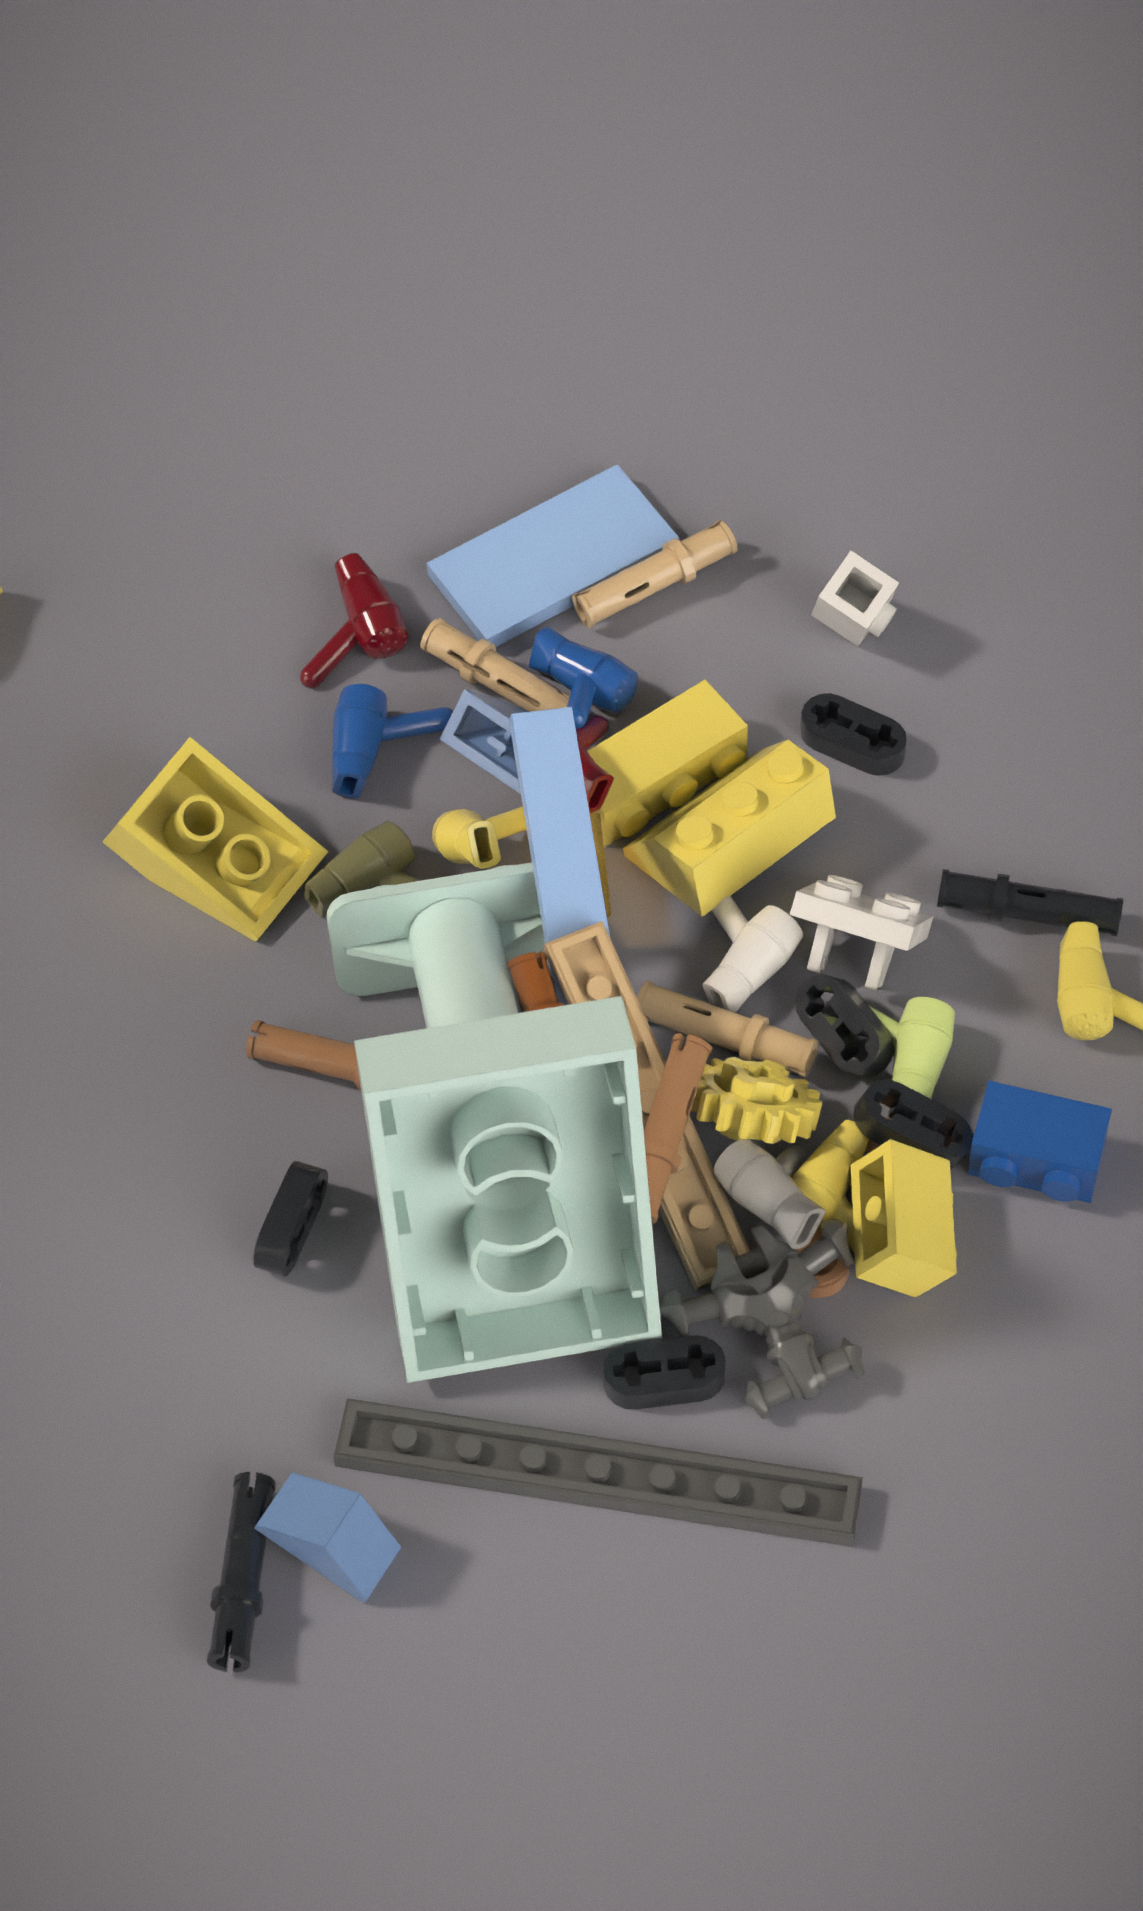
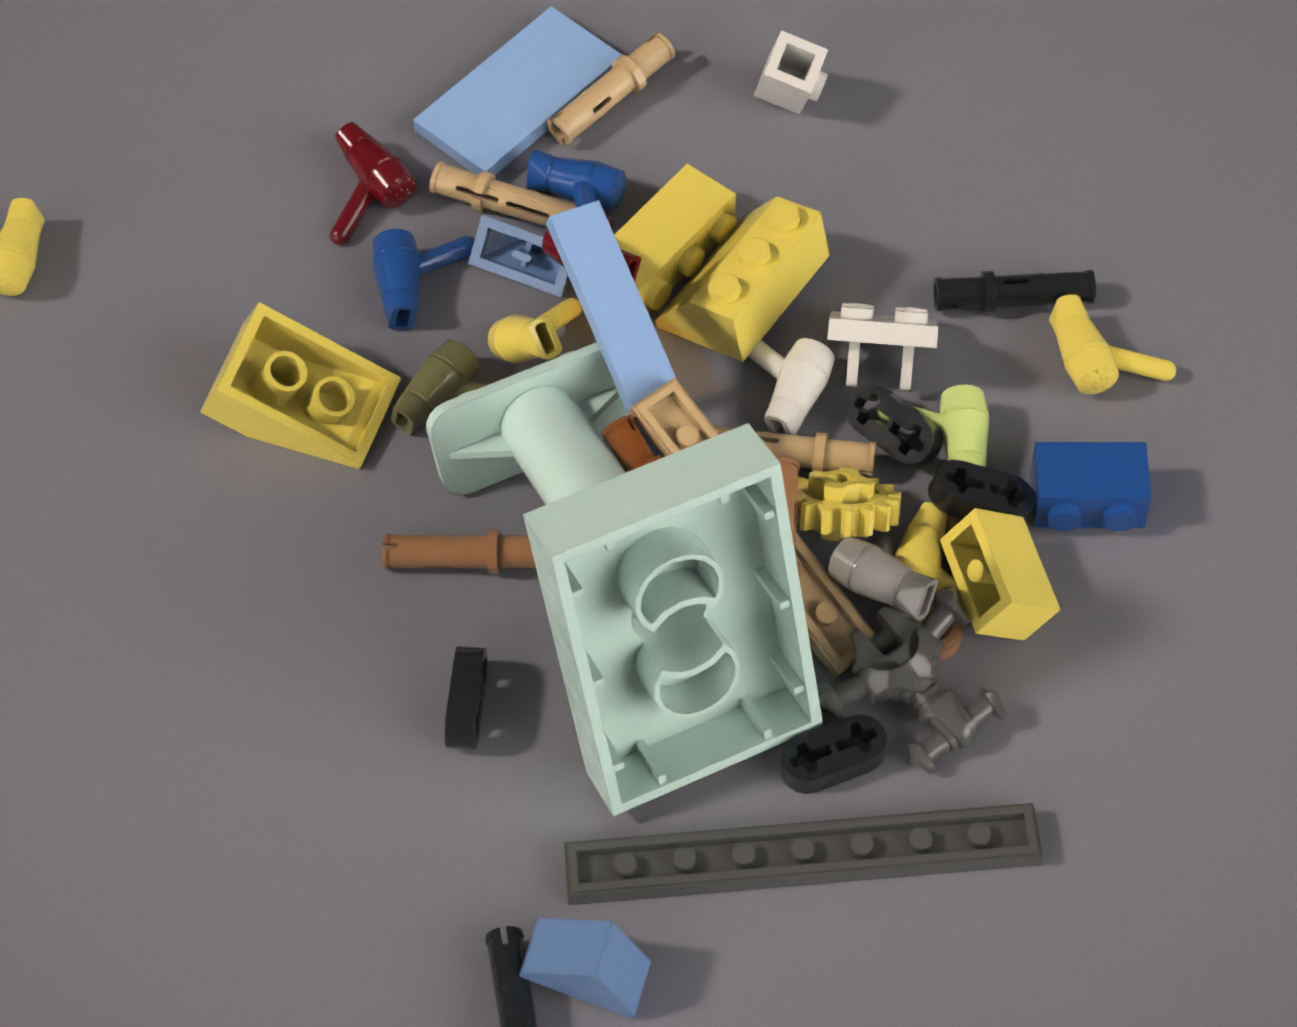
camera: 15 degrees left, 0 degrees up
black beam [800,693,907,776] -> none

